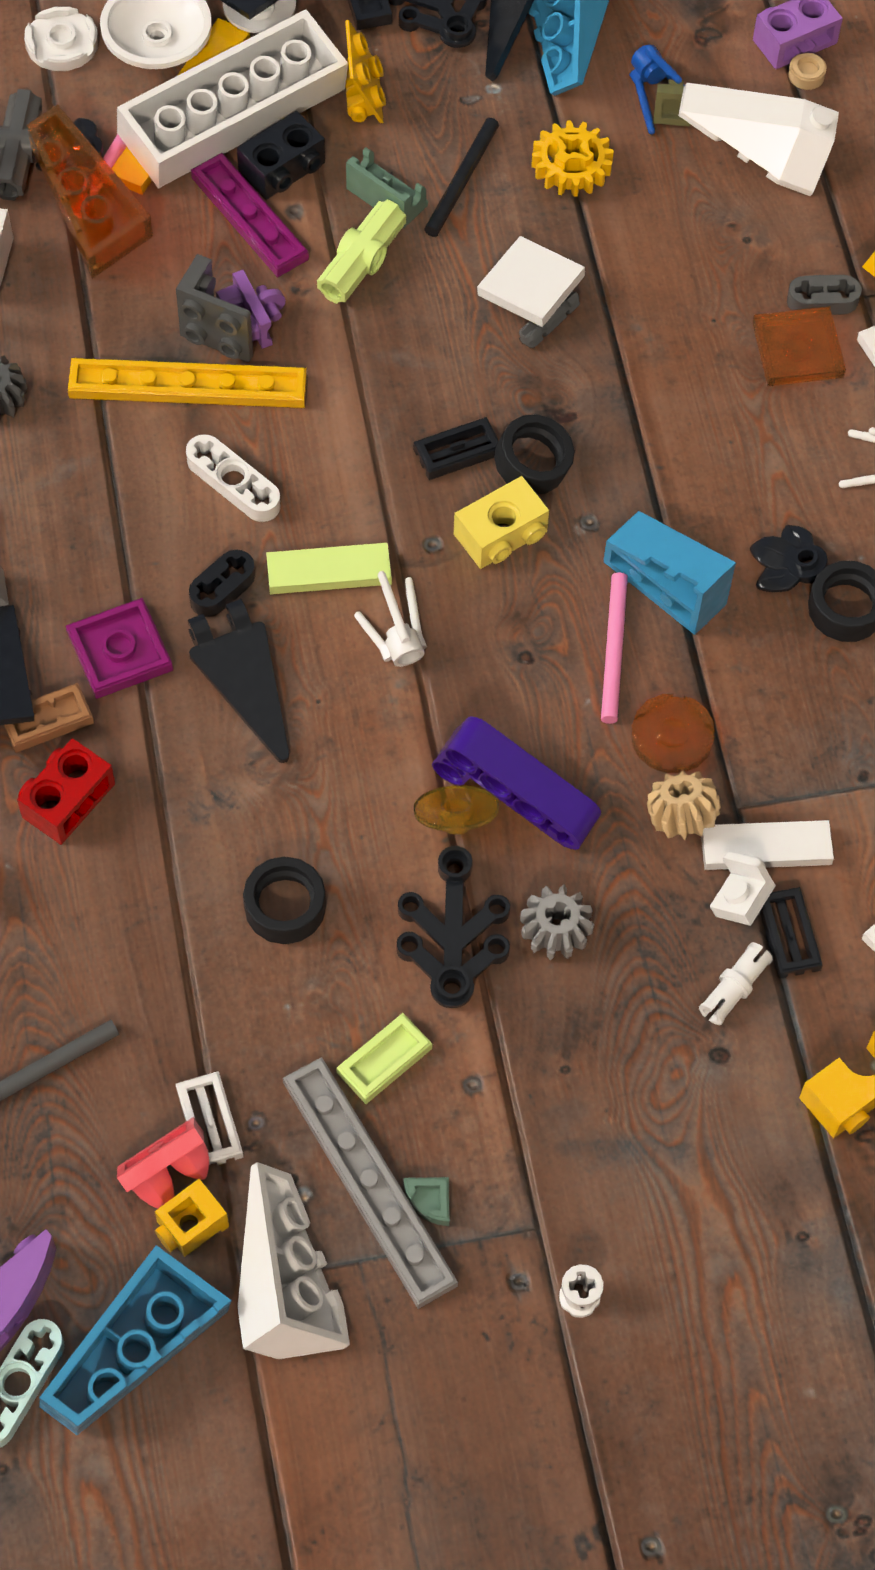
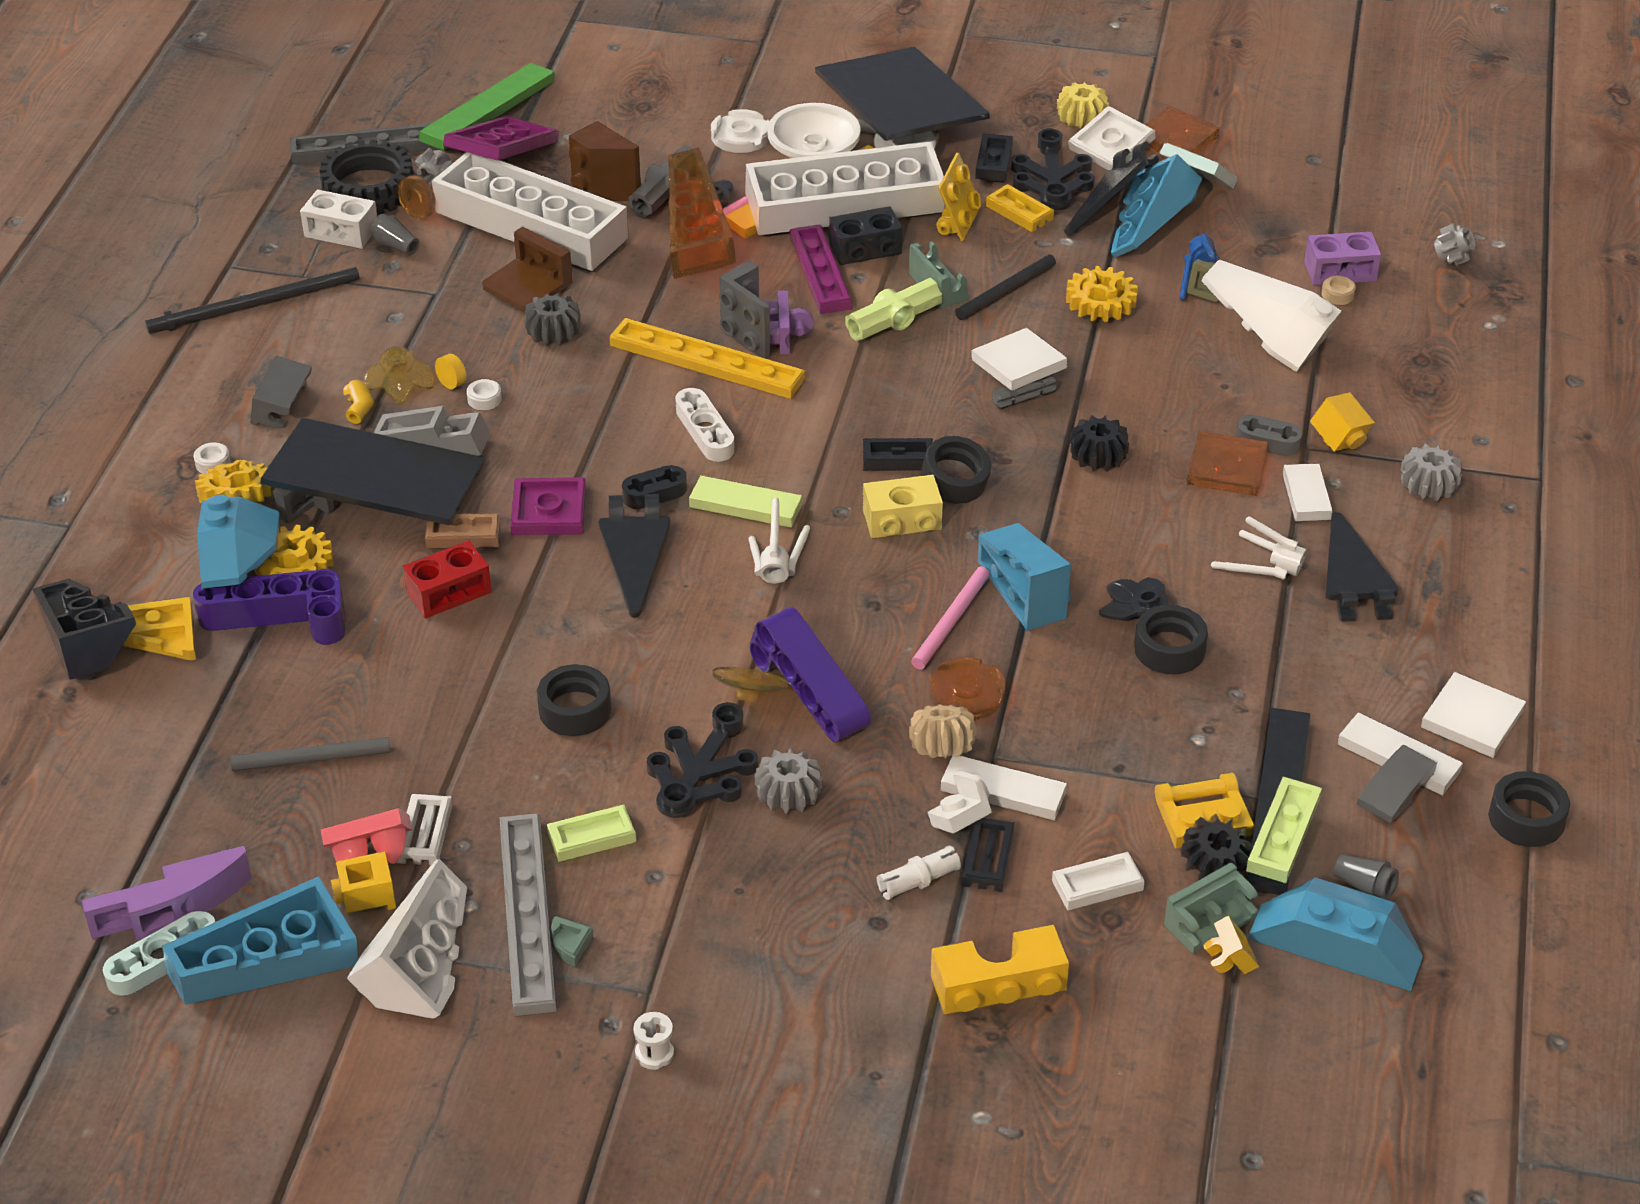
camera: 25 degrees right, 20 degrees down
none -> yellow tile [986,184,1054,232]
none -> black gear [1070,415,1129,472]

